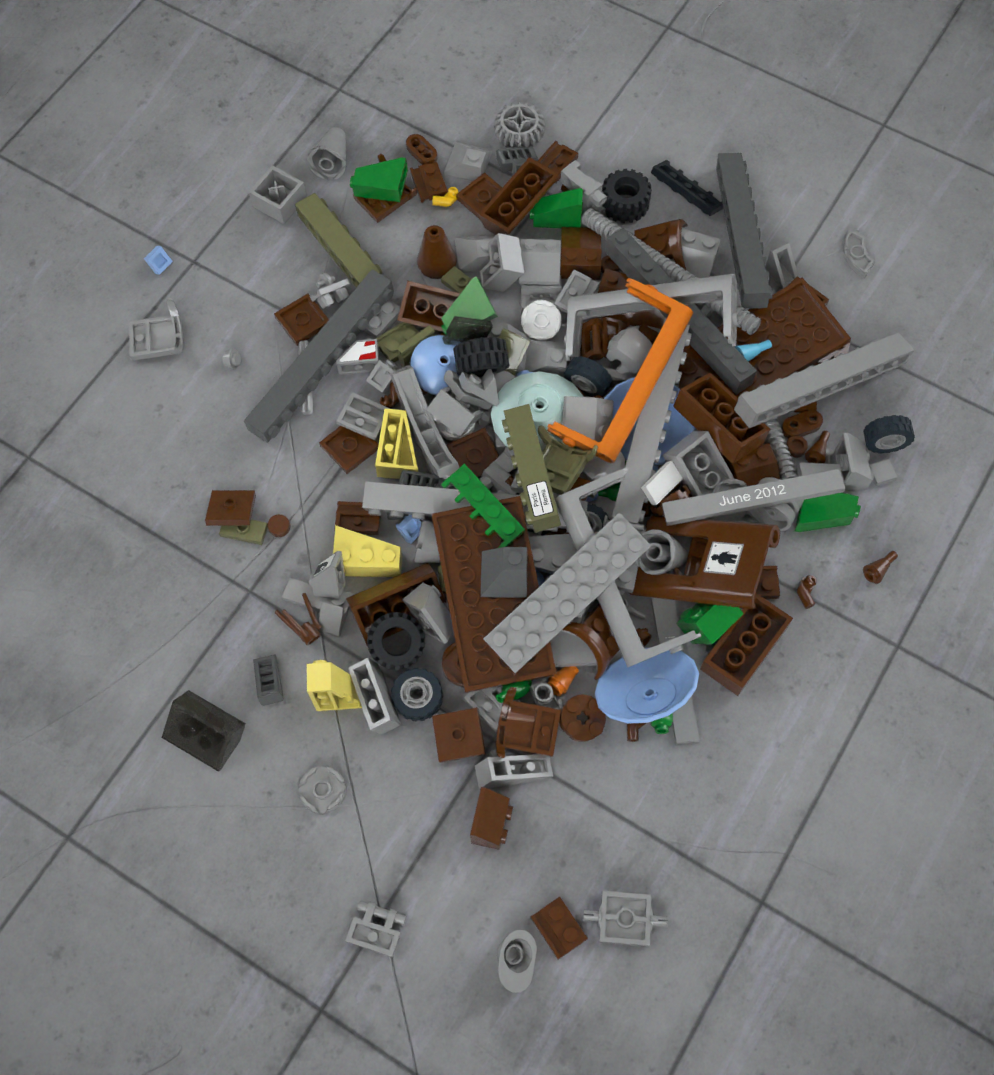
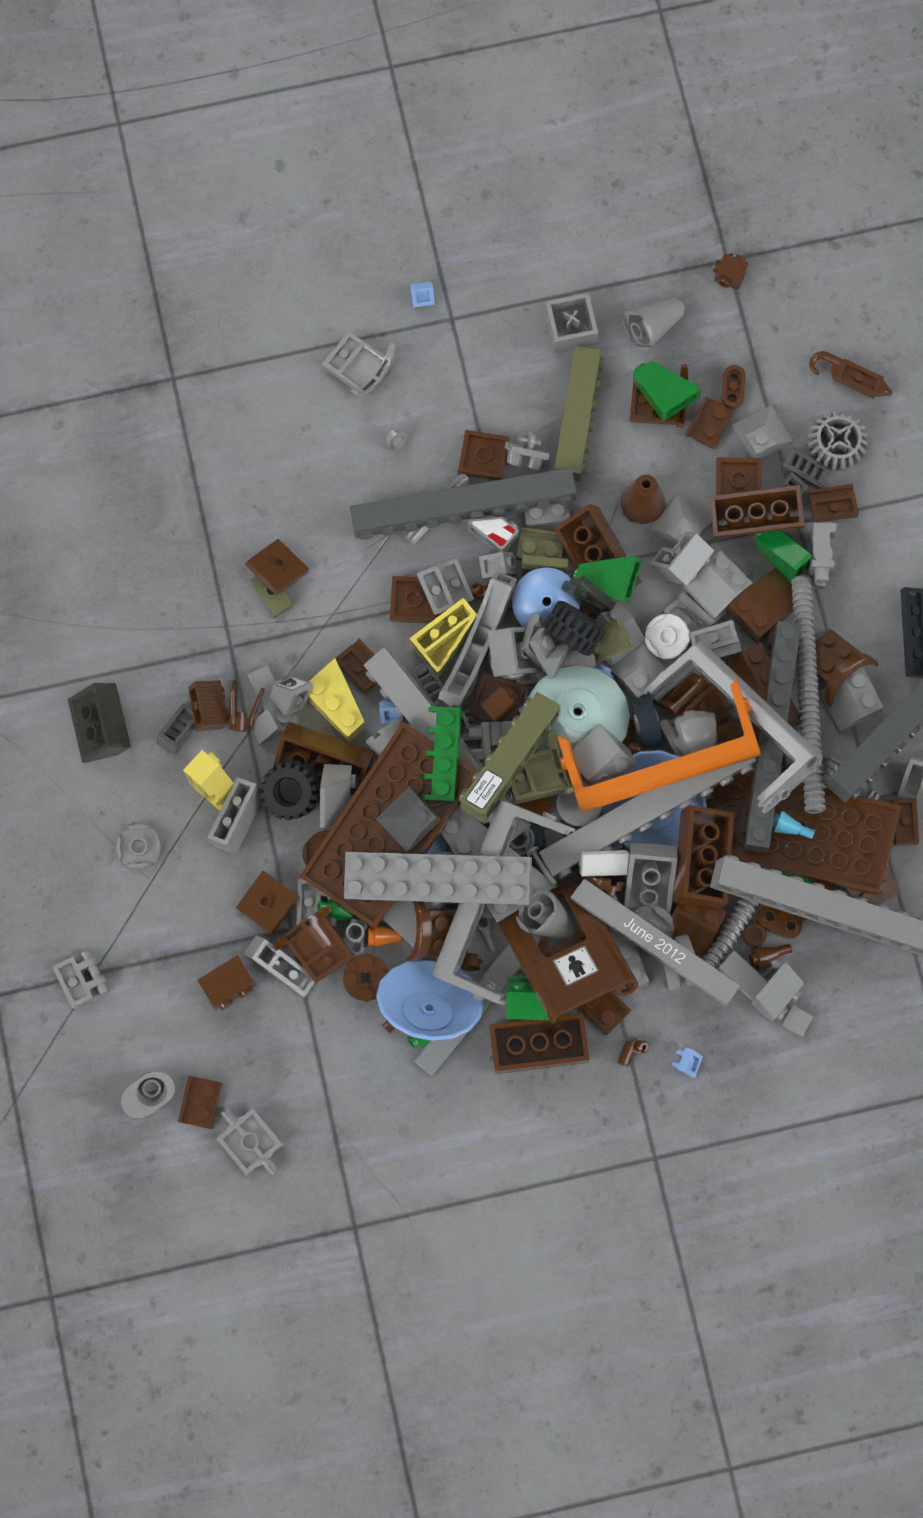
camera: 45 degrees right, 10 degrees up
reddish brown tile [268,514,290,537] -> none
black wheel [391,668,443,722] -> none
yellow arm [432,187,458,207] -> none
olive plate [441,266,472,293] -> none
black tyre [602,169,652,223] -> none
green slope [795,492,861,532] -> none
black wheel [863,415,915,454] -> none
reddish brown cone [863,551,898,584] -> none
none -> reddish brown brick [188,680,230,731]
none -> reddish brown brick [481,686,519,721]
none -> light blue tile [672,1047,703,1078]
none -> reddish brown brick [713,253,749,290]
none -> reddish brown plate [809,351,893,399]

